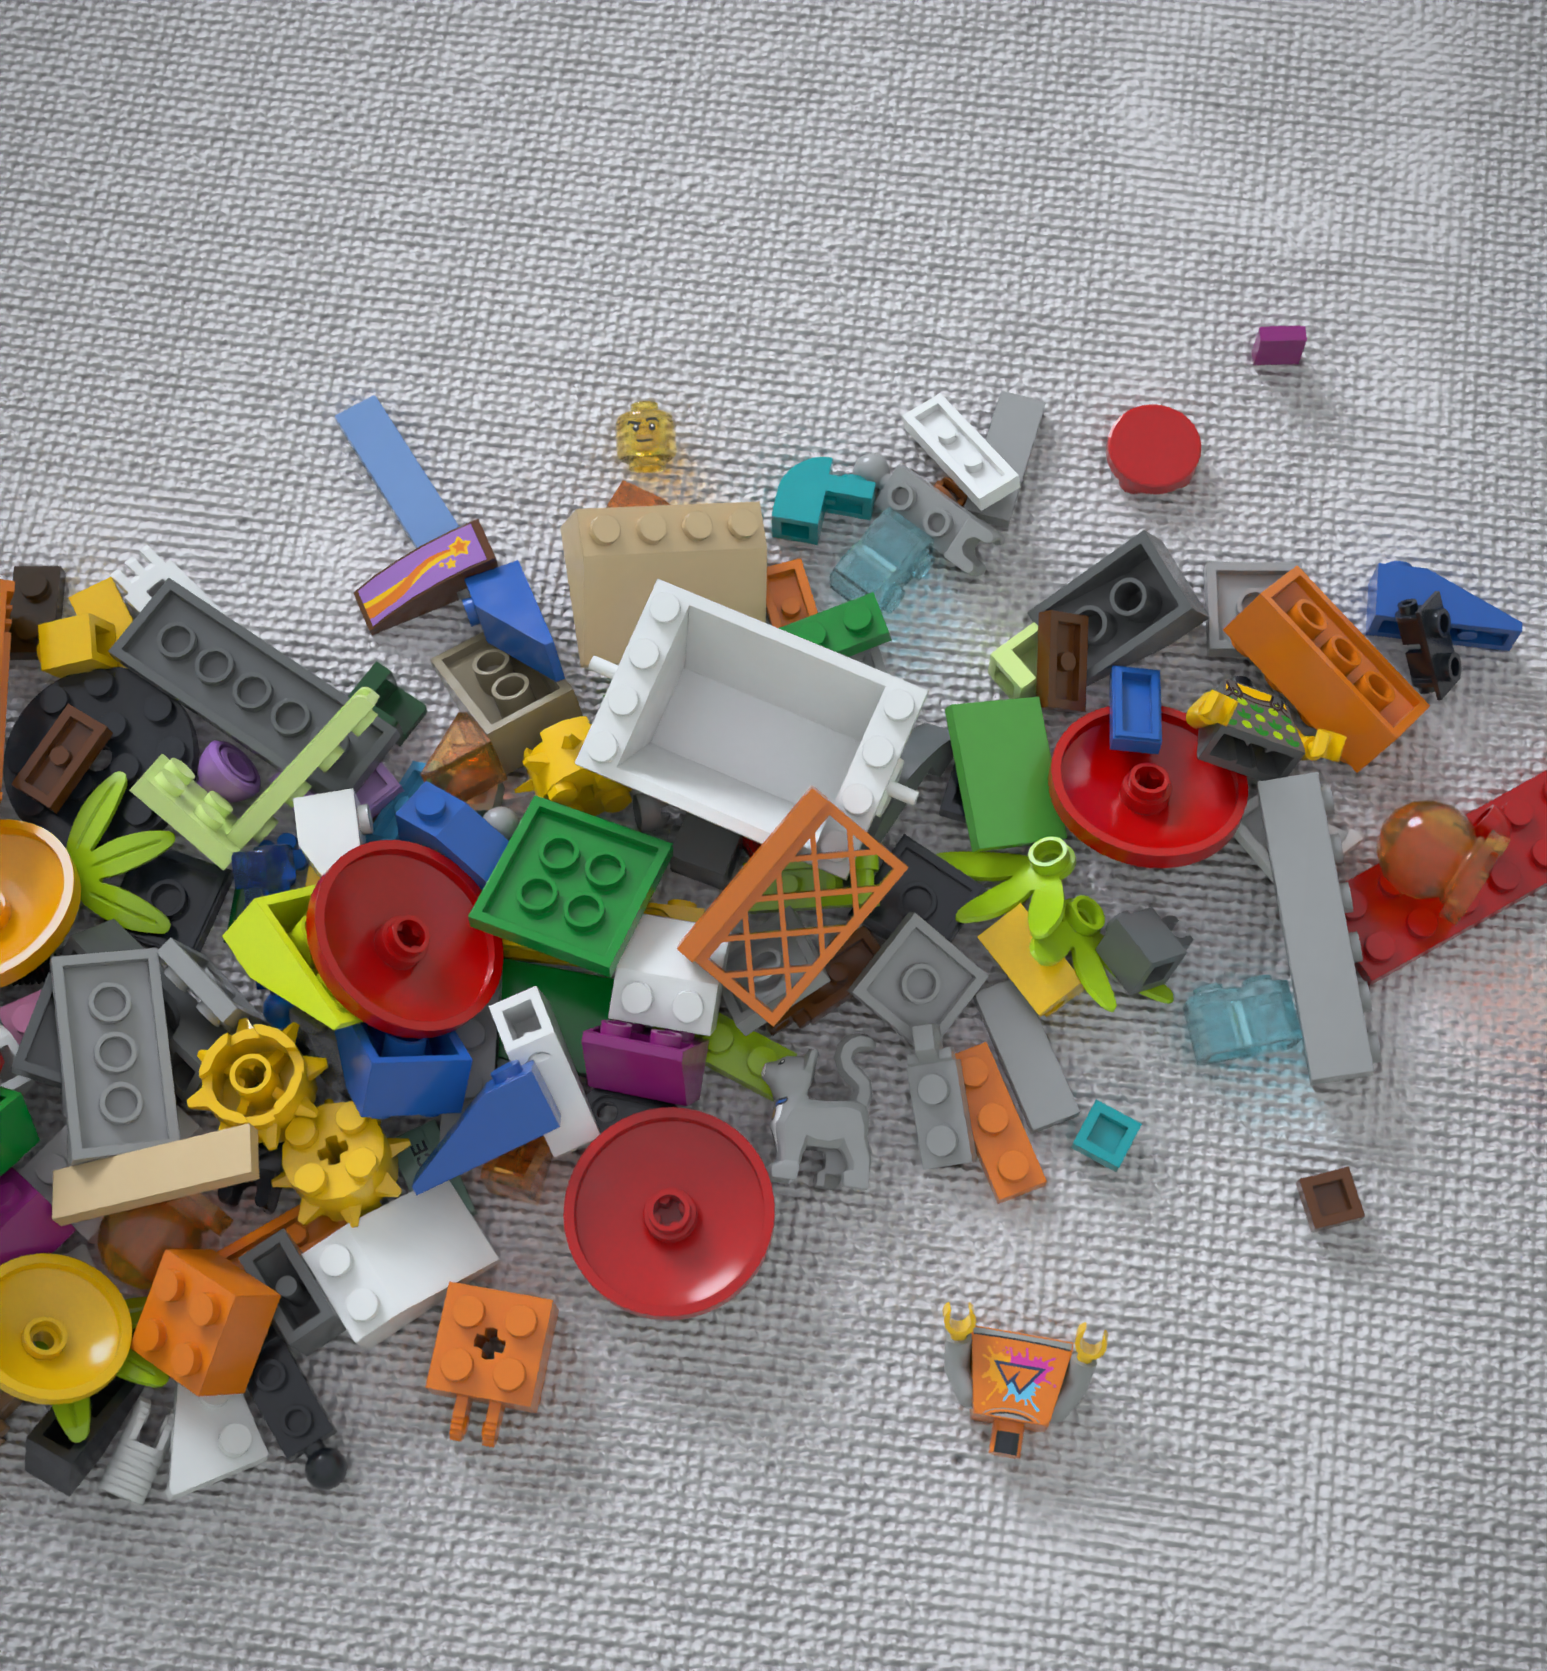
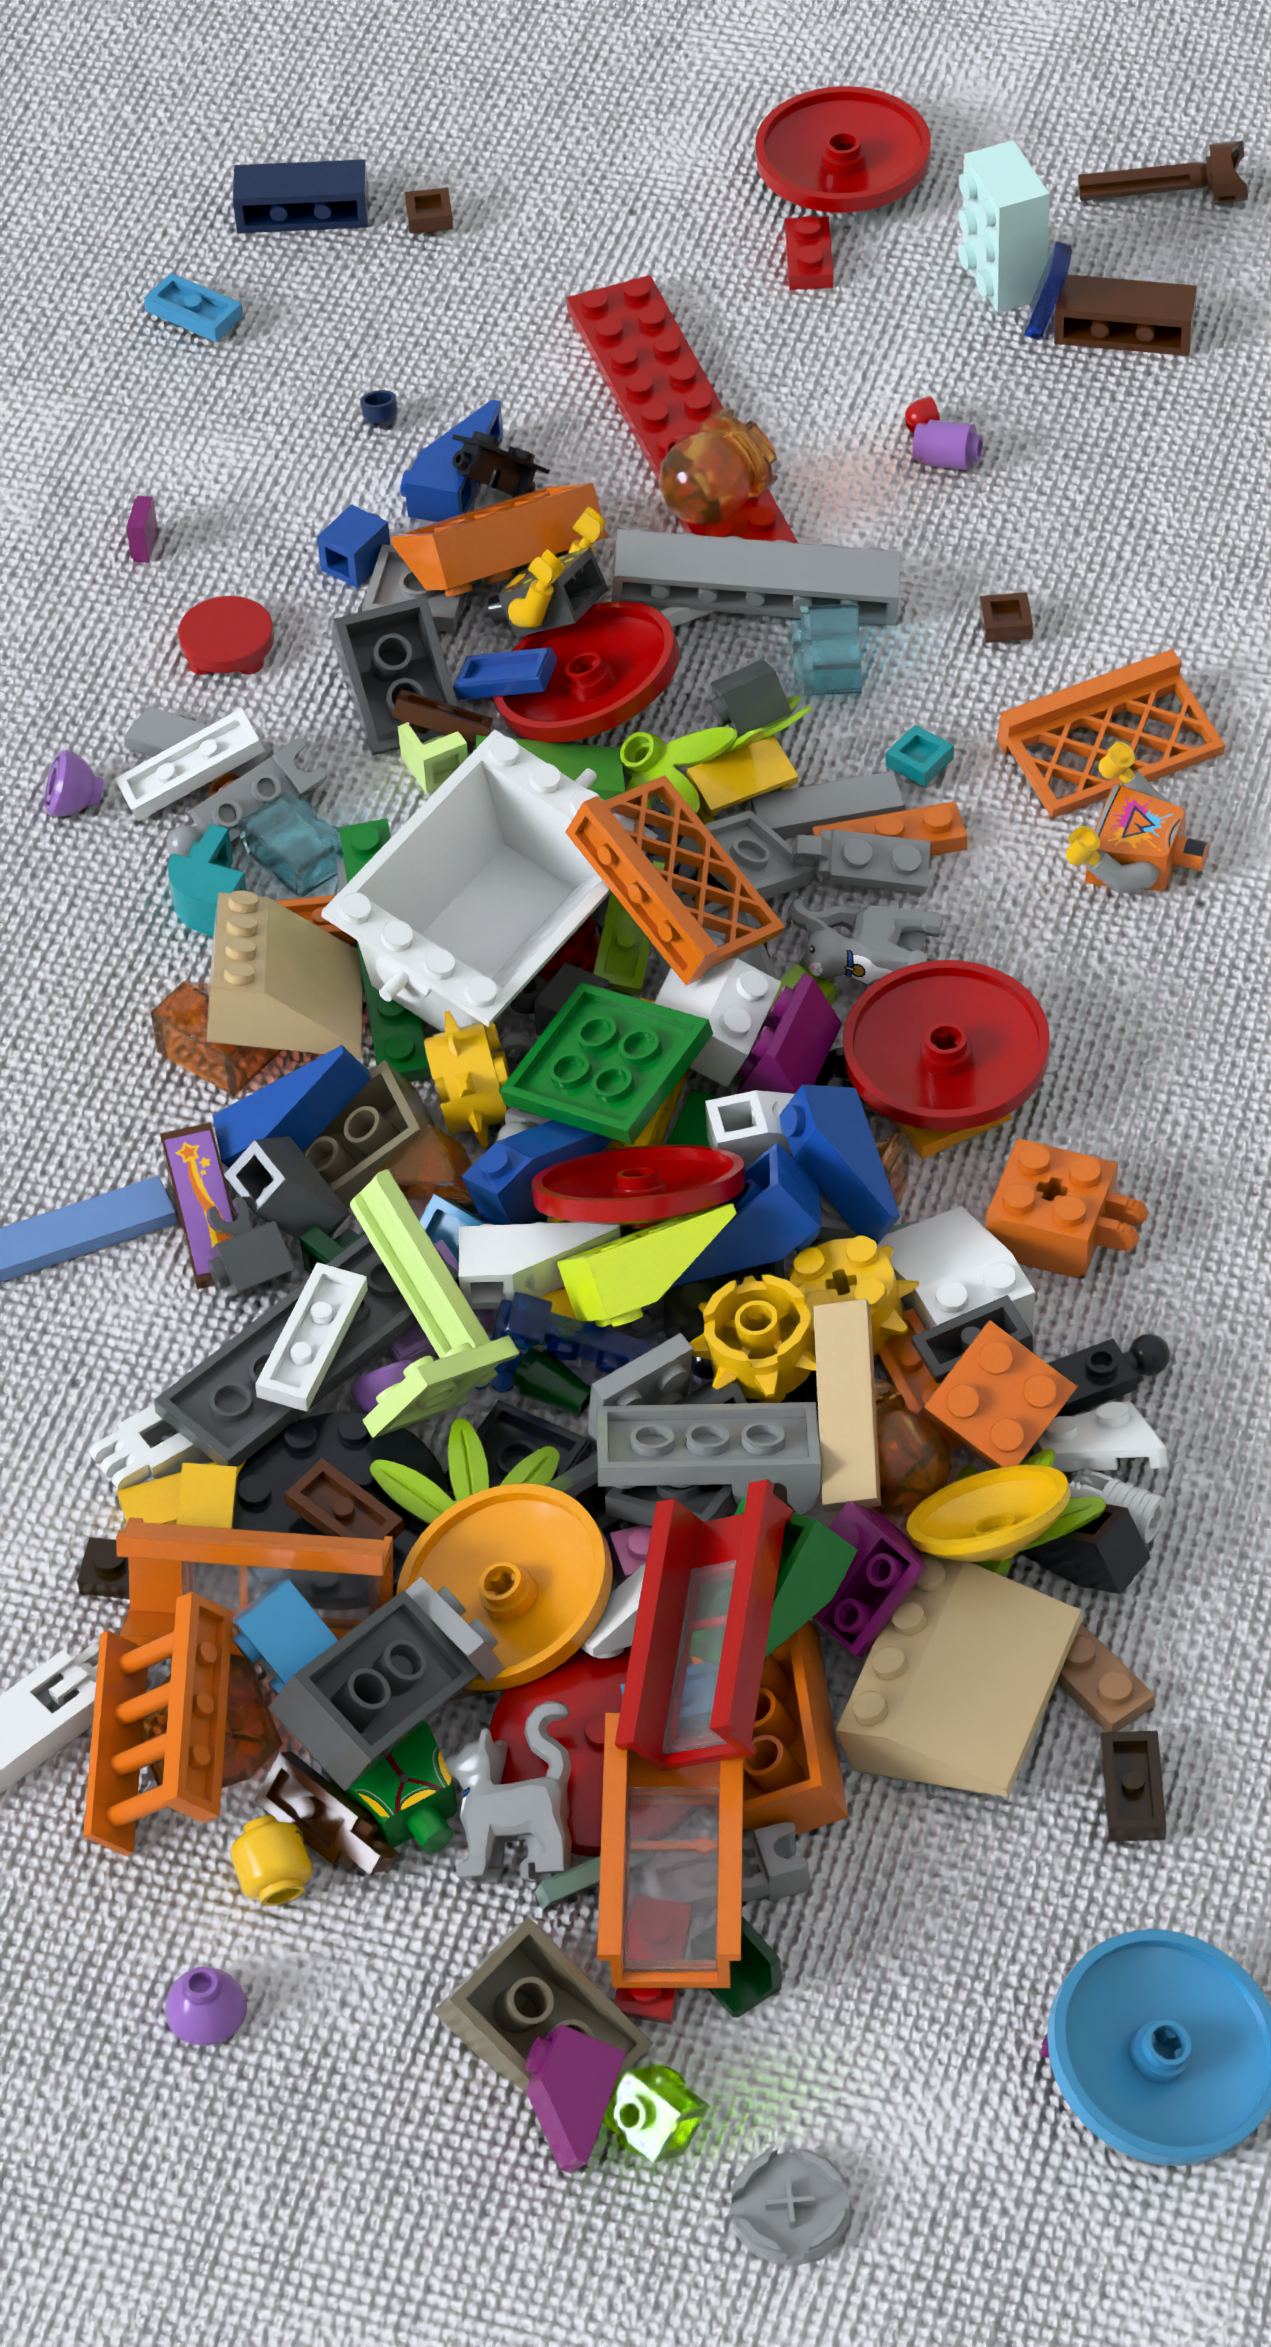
camera: 80 degrees left, 20 degrees down
clear yellow head [615,401,677,473] -> none
none -> medium lavender brick [44,749,103,817]
none -> dark grey brick [207,1196,296,1299]
none -> dark grey slope [224,1136,351,1241]
none -> white plate [255,1262,368,1412]
none -> blue brick [317,504,391,588]
none -> dark blue hinge [360,390,398,428]
none -> orange fence [996,649,1225,819]

